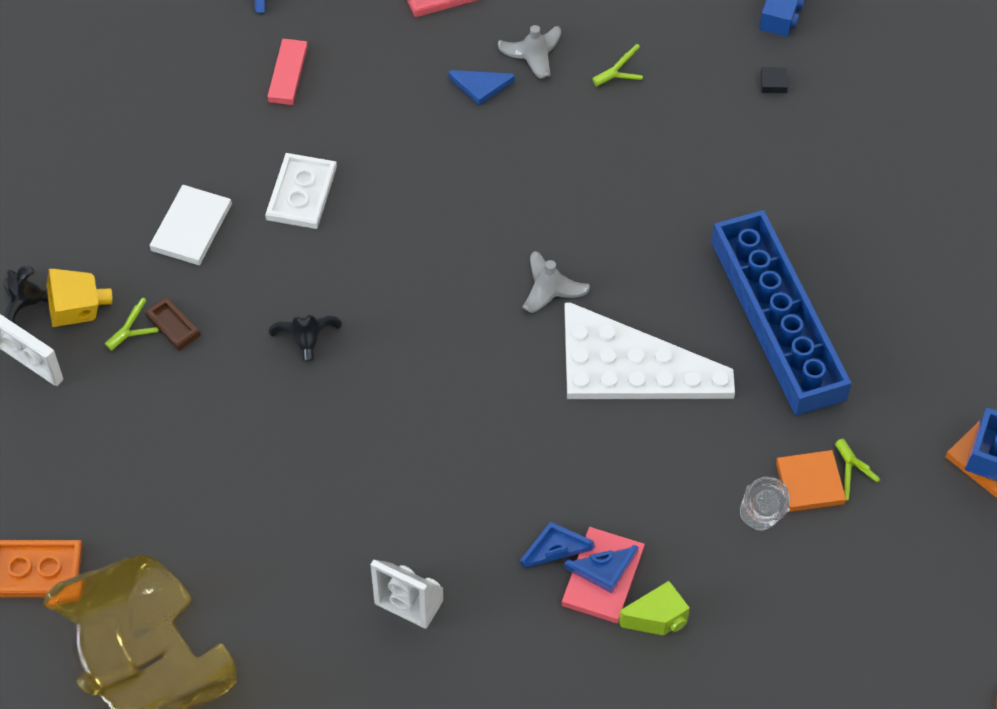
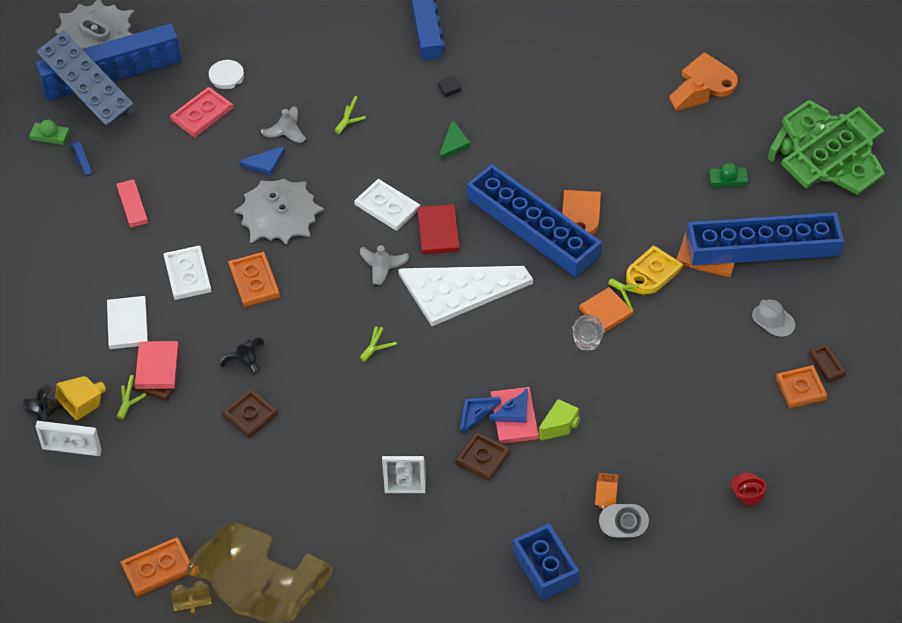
camera: 25 degrees left, 5 degrees down
none -> coral tile [135,341,179,389]
none -> clear yellow hips [170,581,212,613]
none -> reddish brown tile [222,389,278,438]
none -> orange tile [228,252,280,307]
none -> light grey piece [234,179,324,244]
none -> white tile [355,179,420,231]
none -> lime plant [359,326,397,362]
none -> red tile [418,204,459,254]
none -> green tile [440,121,470,159]
none -> reddish brown tile [455,431,510,481]
none -> orange tile [562,190,601,235]
none -> yellow tile [626,245,683,294]

